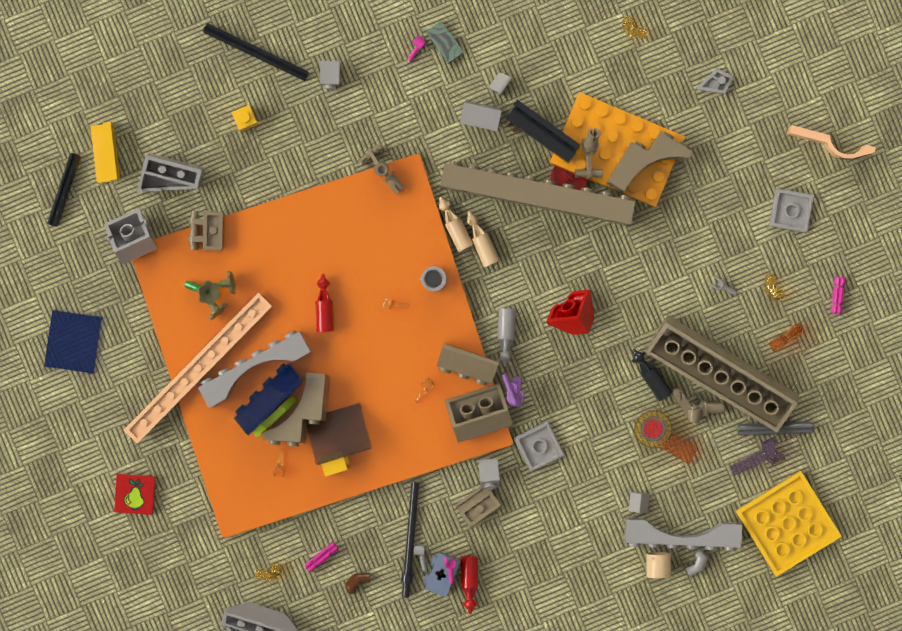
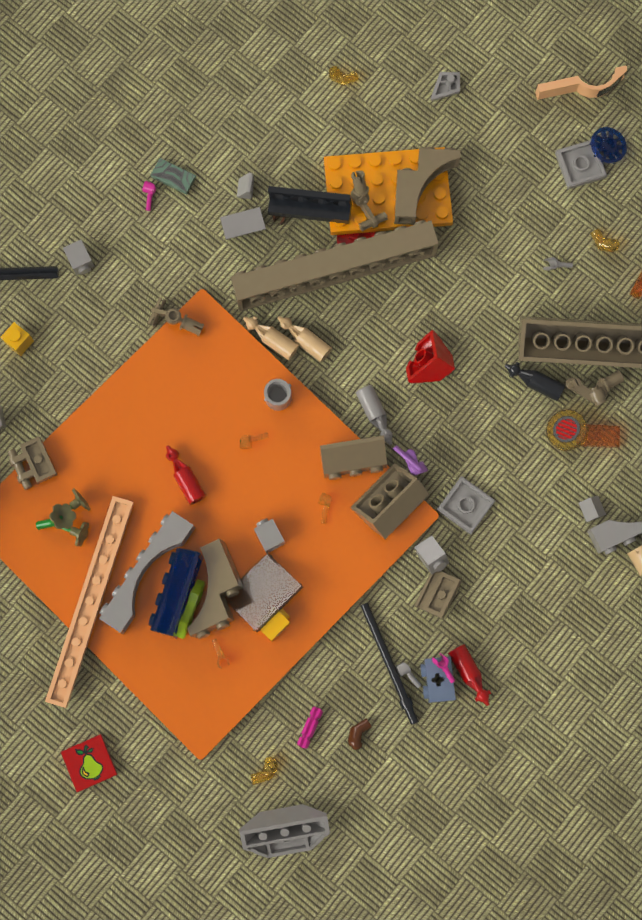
camera: 25 degrees left, 10 degrees down
none -> light grey brick [254,518,285,554]
none -> clear blue wheel [589,127,627,164]

